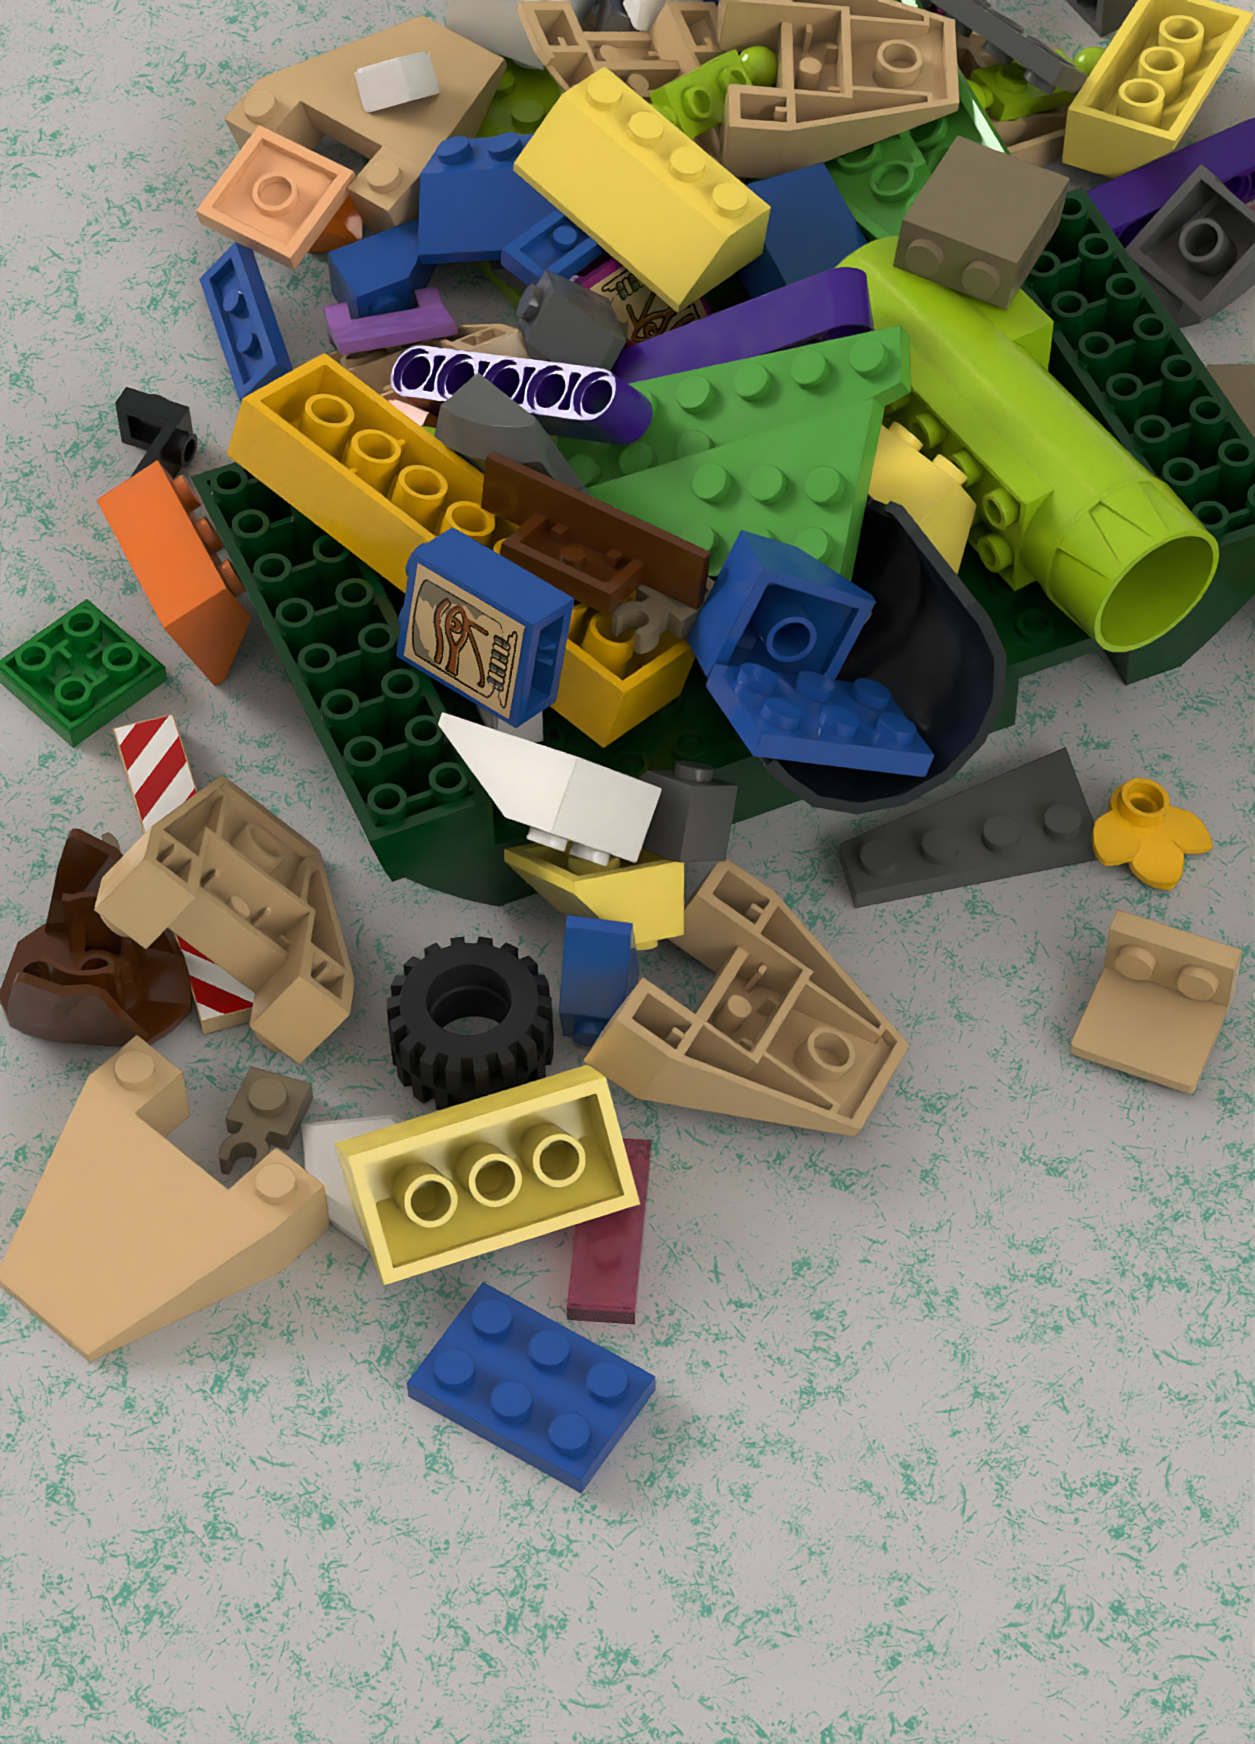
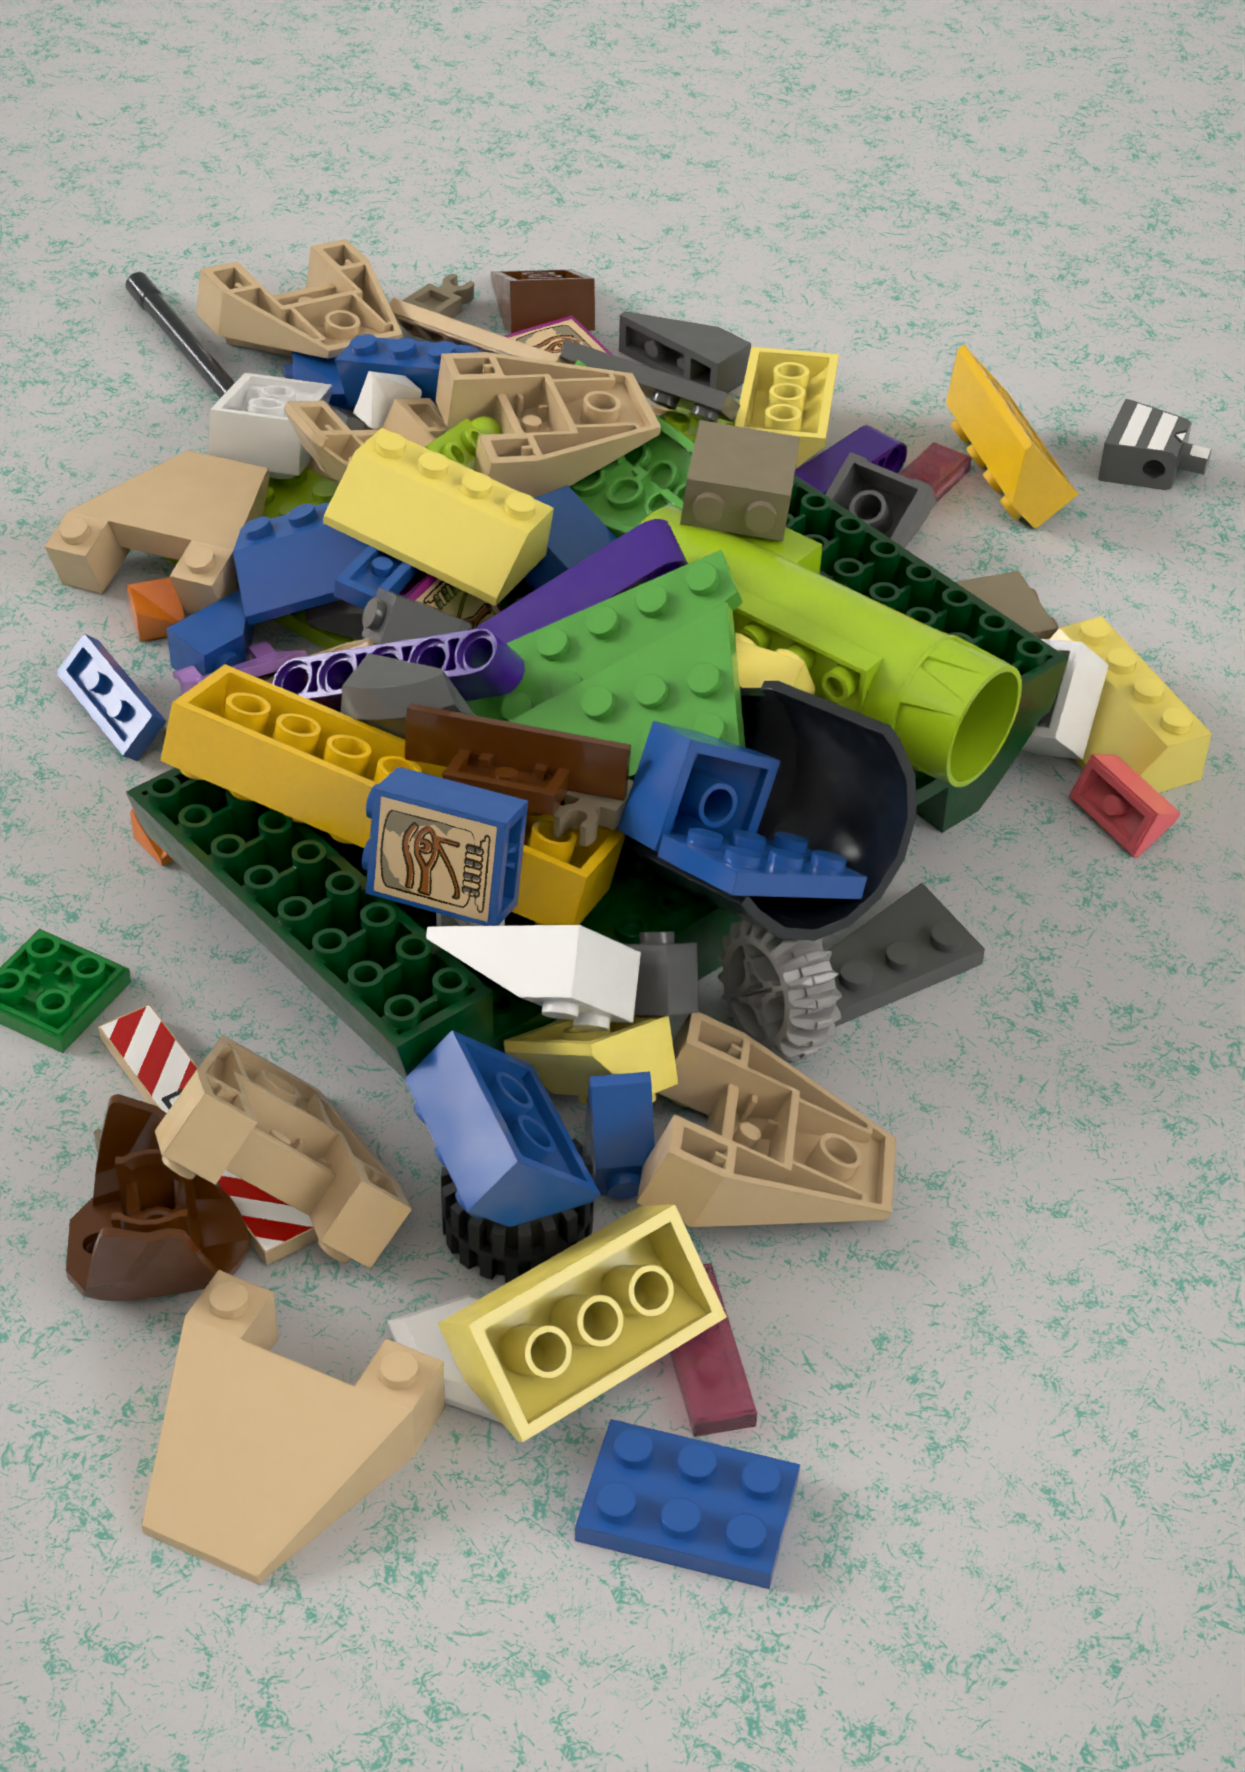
camera: 20 degrees left, 10 degrees down
orange slope [96,460,252,686] -> none
black bracket [115,387,198,479] -> none
light nougat plate [196,125,355,270] -> none
dark tan plate [219,1066,313,1175] -> none
white slope [354,51,439,112] -> none
tan bracket [1070,909,1242,1094] -> none
yellow plate [1091,778,1213,890] -> none
none -> blue slope [405,1030,600,1227]
none -> light grey gear [718,919,842,1063]

